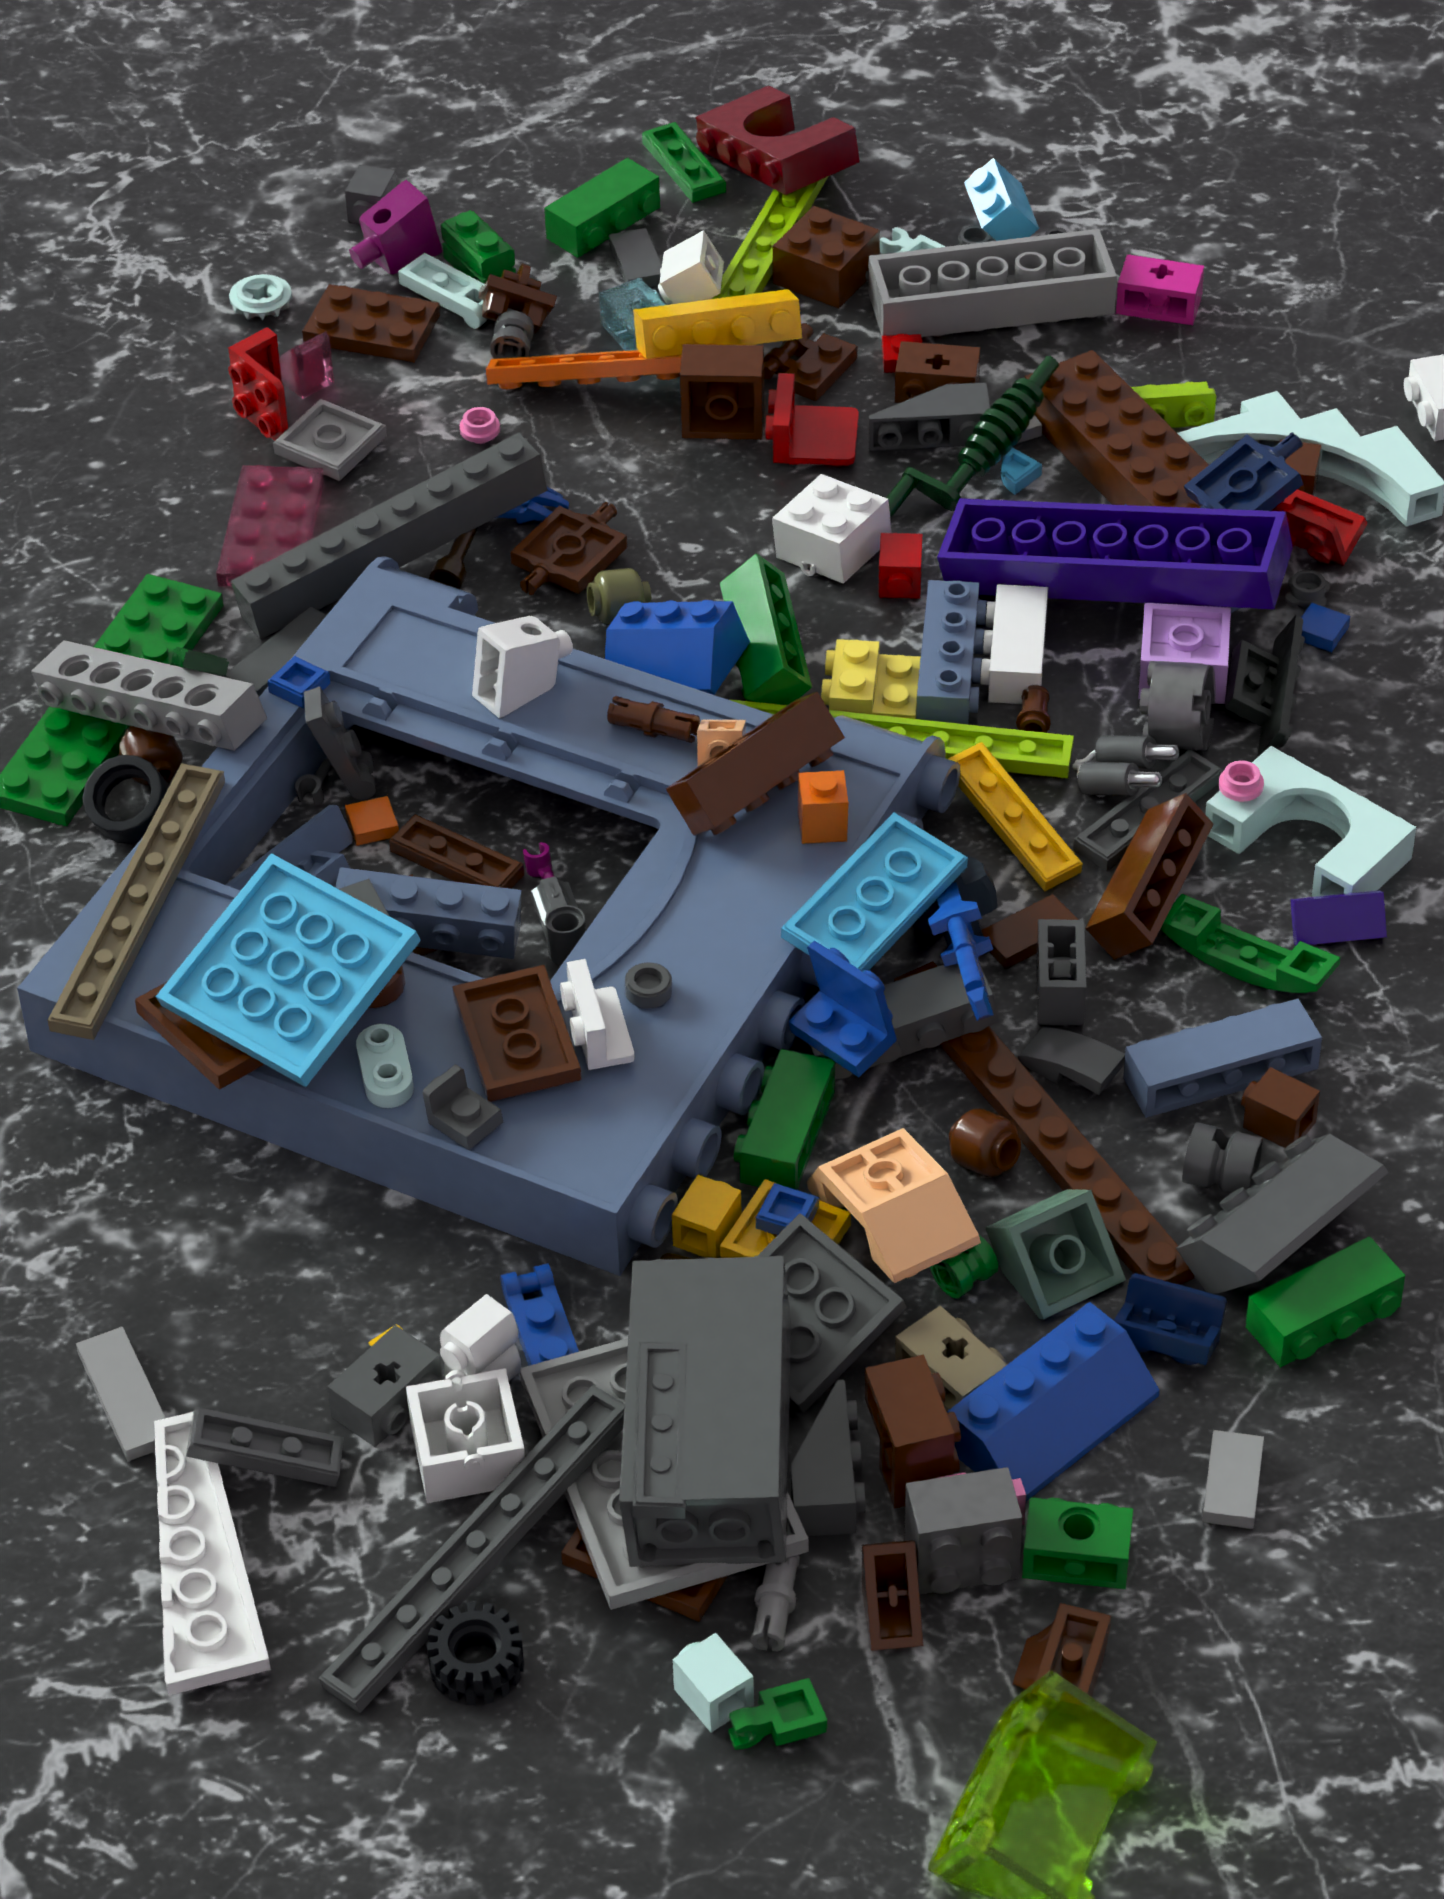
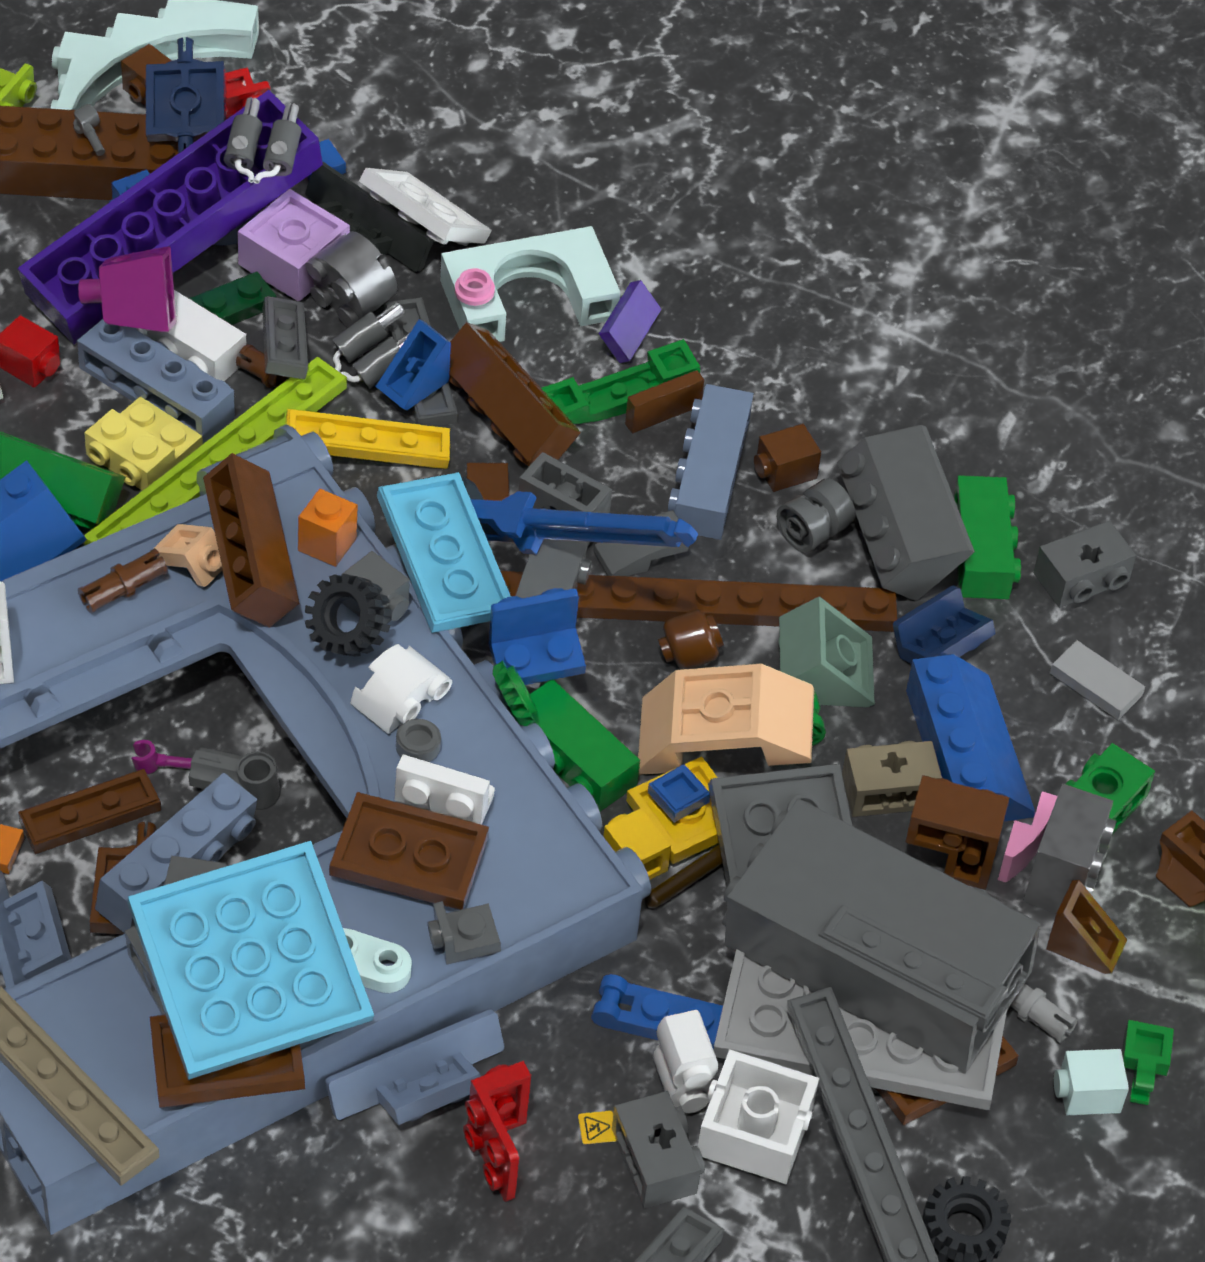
camera: 65 degrees left, 5 degrees up
none -> dark grey hand [73,104,105,156]
none -> magenta torso [78,247,177,332]
none -> dark green plate [189,271,277,325]
none -> dark grey piece [224,97,302,184]
none -> dark grey tile [262,296,308,379]
none -> black tyre [305,574,392,657]
none -> sand blue bracket [325,1009,504,1125]
none -> dark grey brick [341,551,410,624]
none -> white cylinder [350,644,452,734]
none -> white plate [359,168,492,246]
none -> blue slope [375,319,451,410]
none -> red bracket [463,1061,531,1202]
none -> green gear [492,660,538,726]
none -> reddish brown tile [625,370,705,434]
none -> dark grey brick [1033,520,1137,608]

